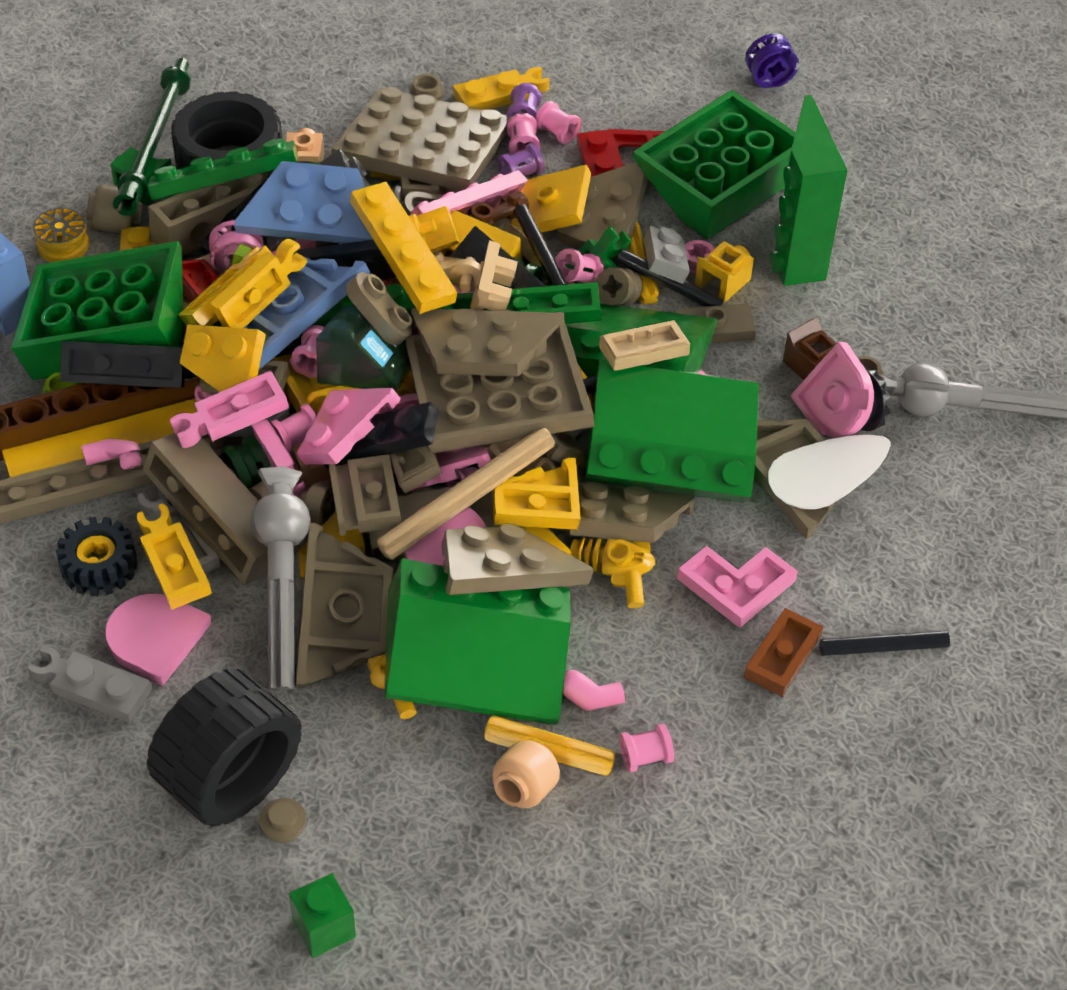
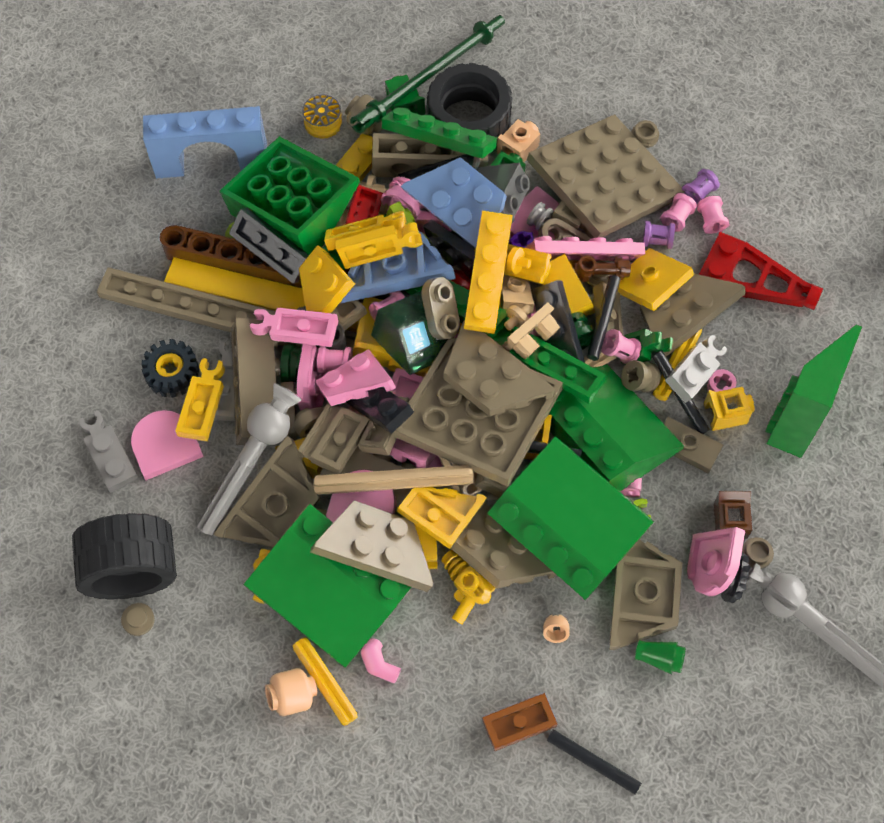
camera: 40 degrees right, 15 degrees up
bright pink arm [82,438,142,470] -> none
green brick [289,873,356,958] -> none
yellow plate [453,67,549,110] -> none
tan plate [599,320,690,371] -> none
bright pink bush [619,723,674,773] -> none
green slope [632,90,796,240] -> none
bright pink plate [677,546,798,628] -> none
white sticker [768,435,891,509] -> none
none -> light nougat hinge [543,614,570,643]
none -> green cone [635,640,686,675]

